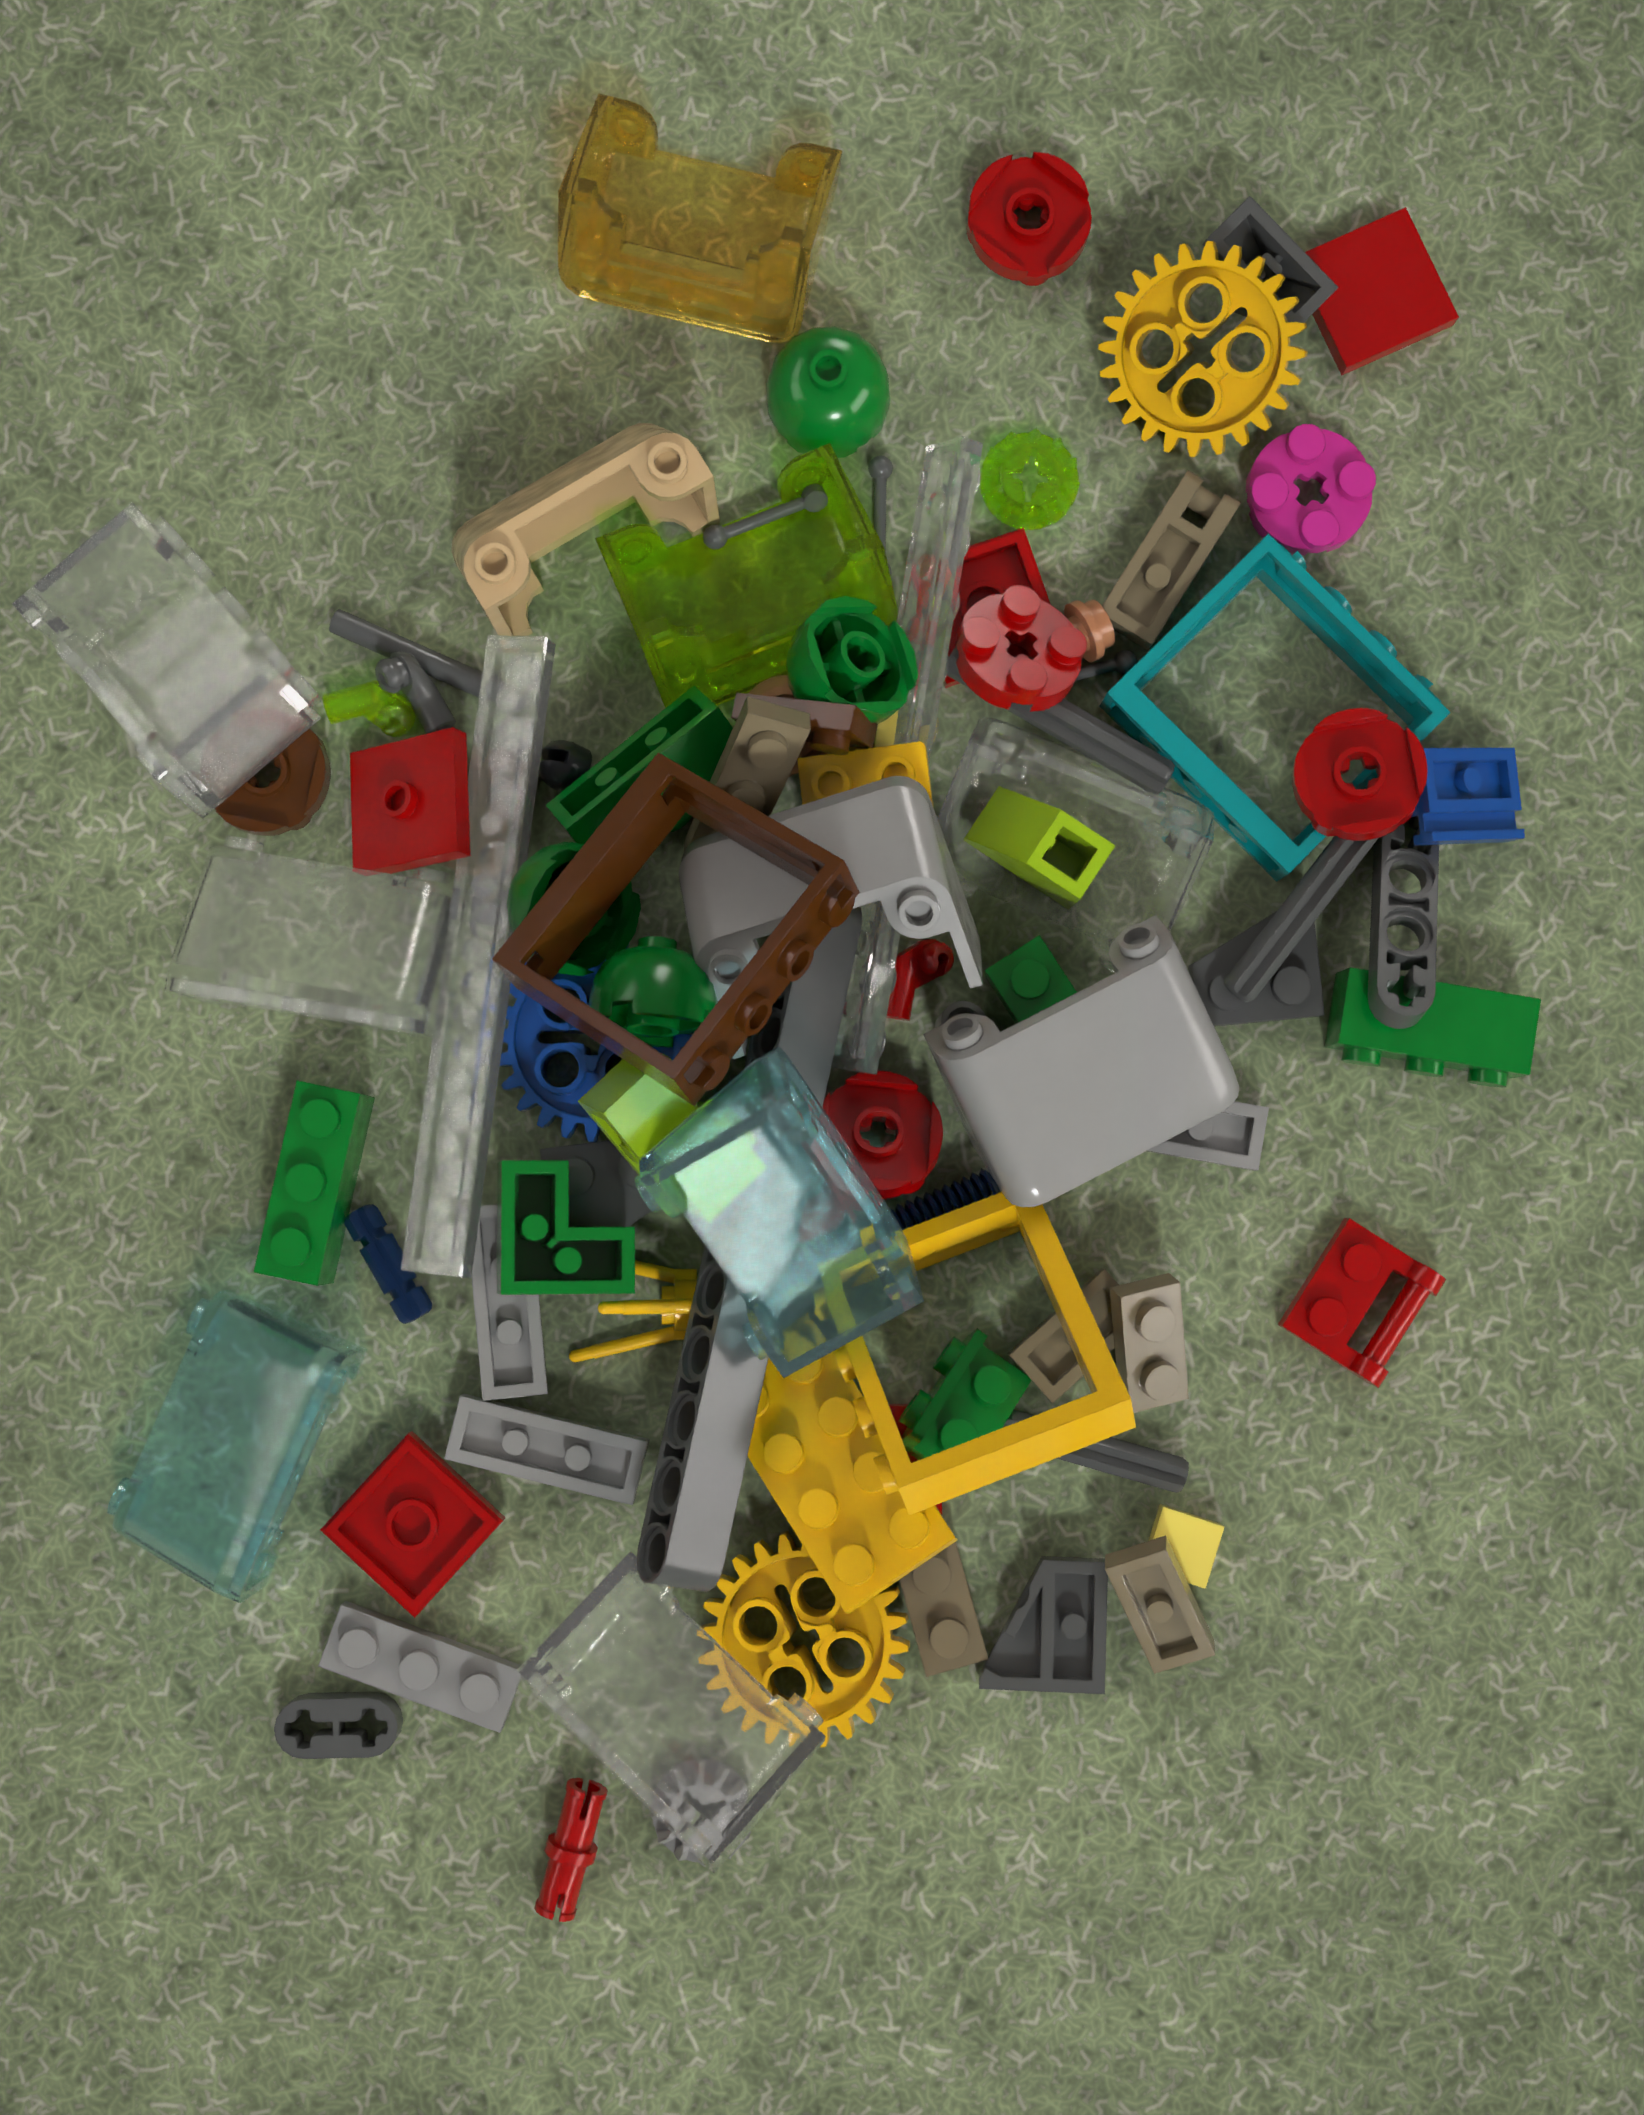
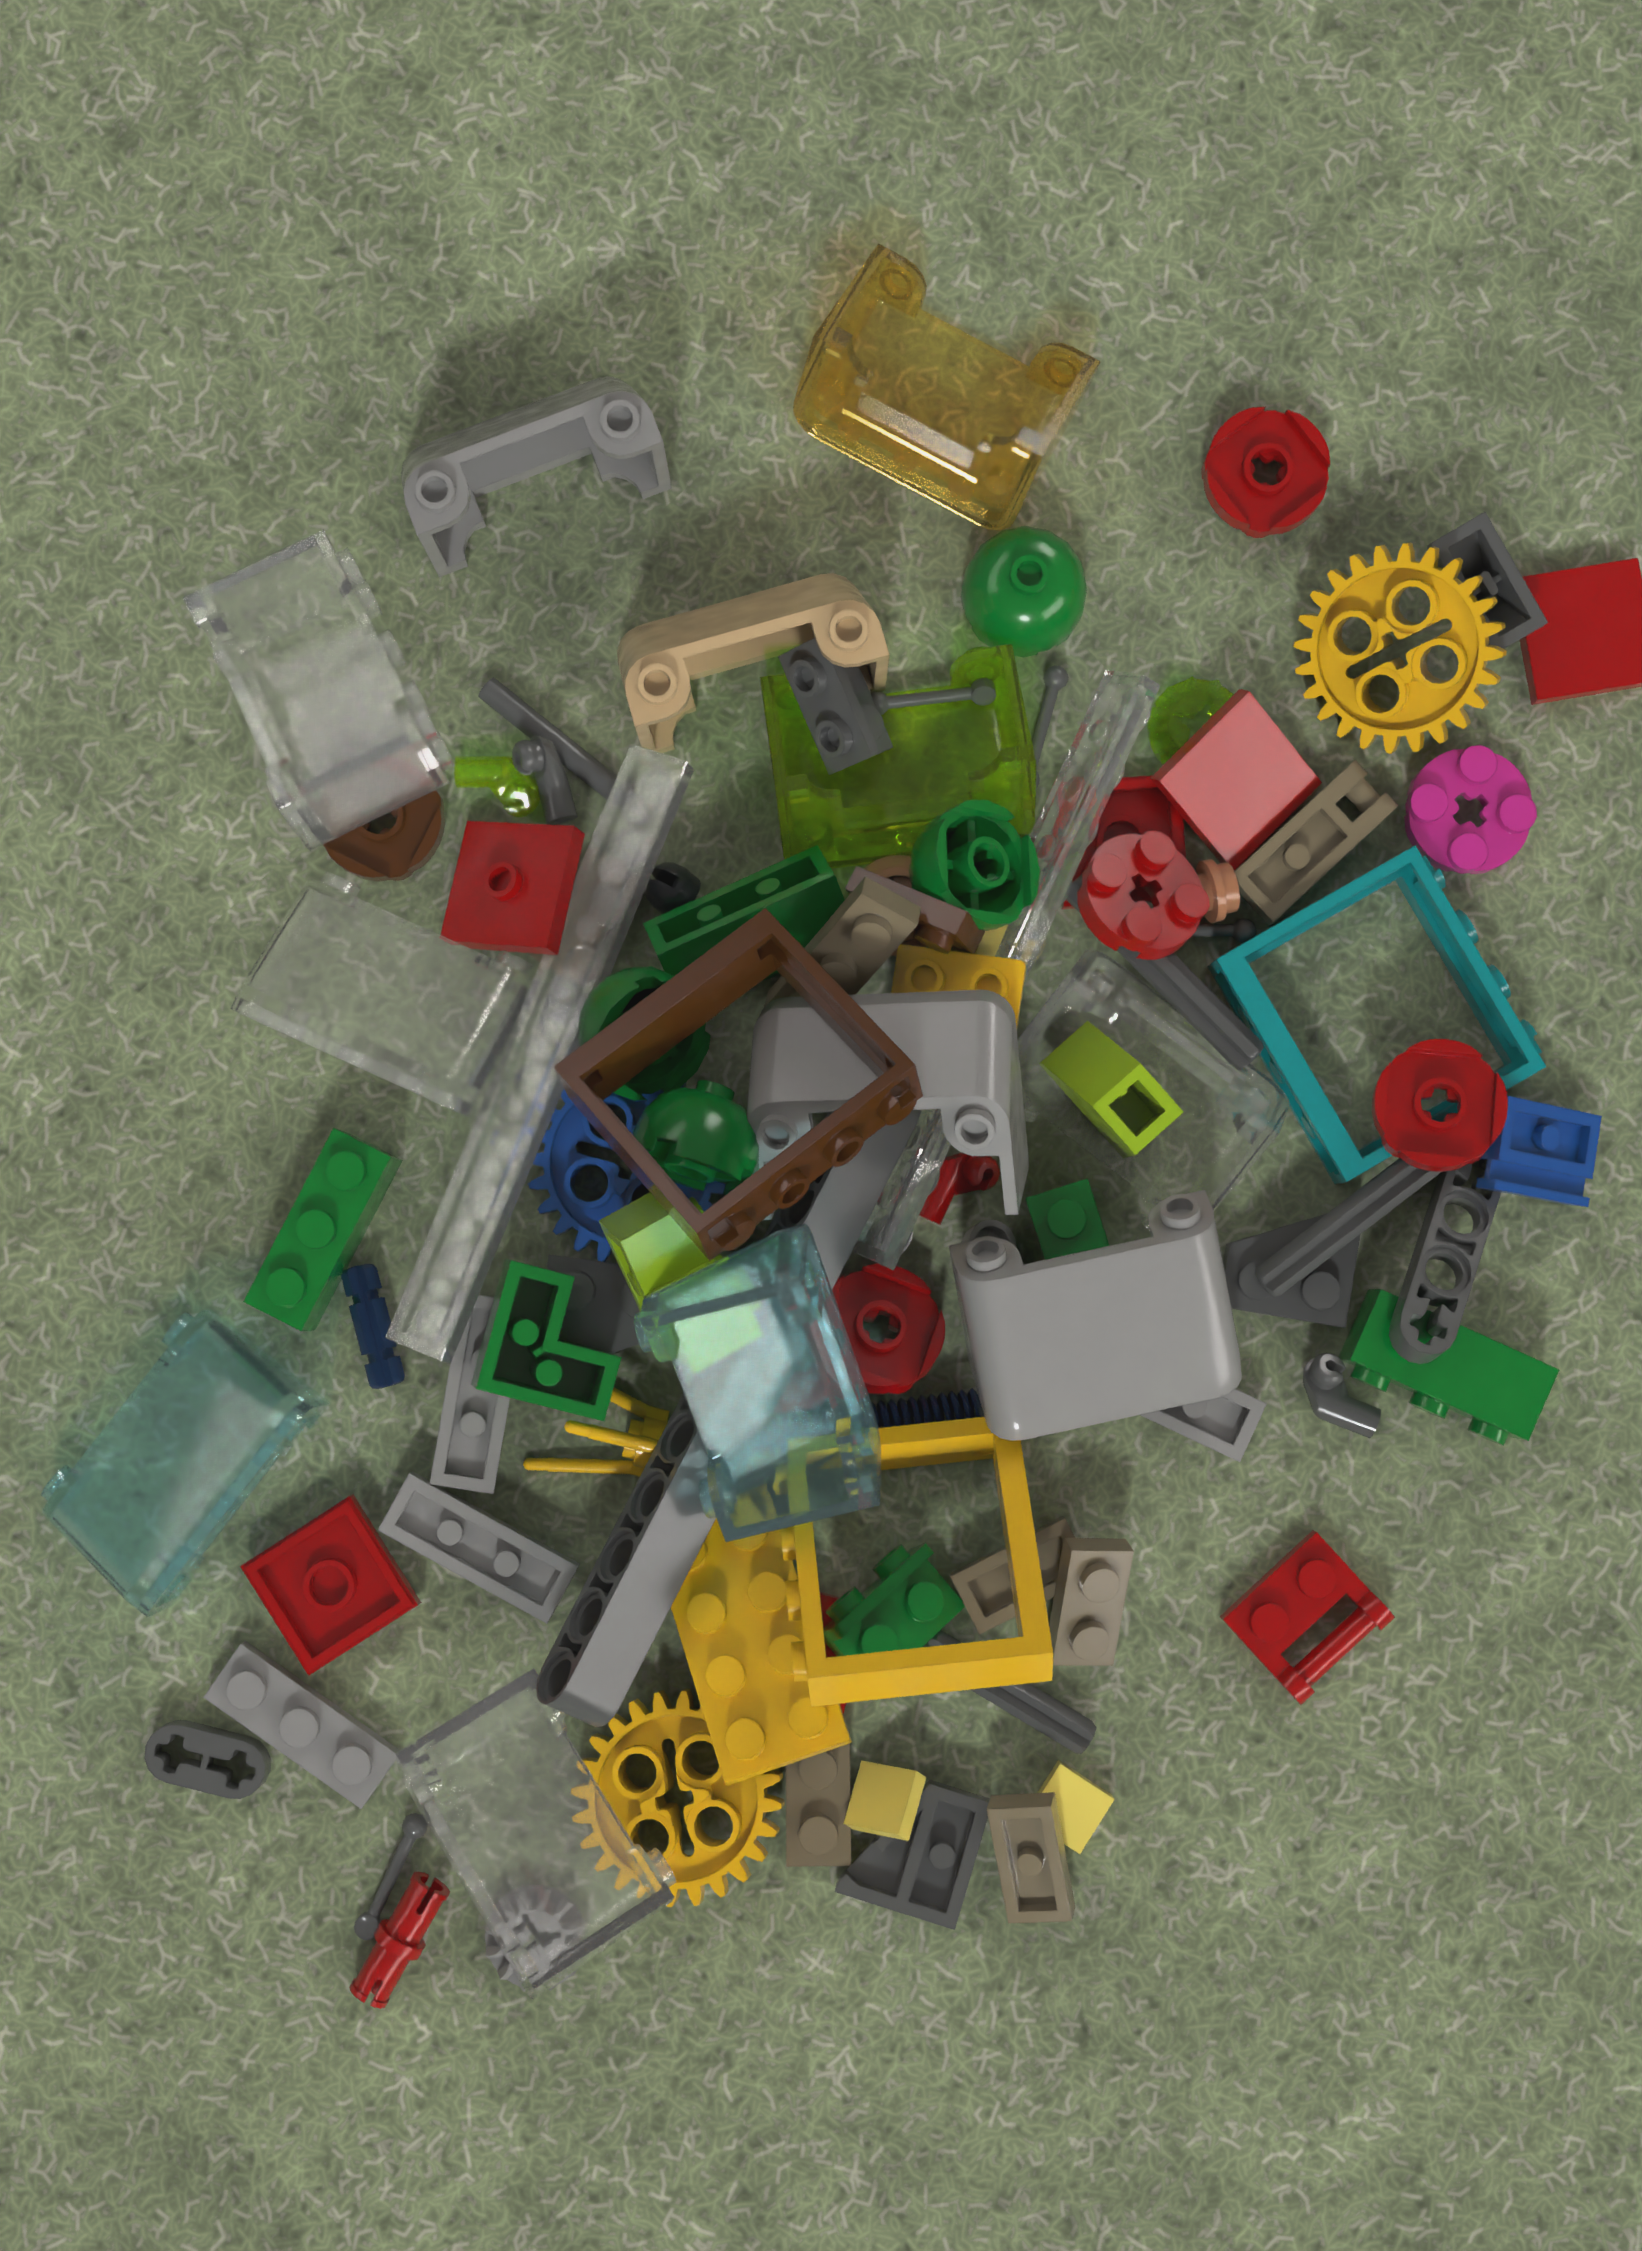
camera: 15 degrees right, 0 degrees up
none -> dark grey hinge [354,1813,428,1940]
none -> light grey windscreen [401,376,672,577]
none -> dark grey bracket [778,638,893,775]
none -> light yellow tile [843,1760,926,1841]
none -> tile [1150,689,1322,871]
none -> dark grey arm [1303,1353,1381,1438]

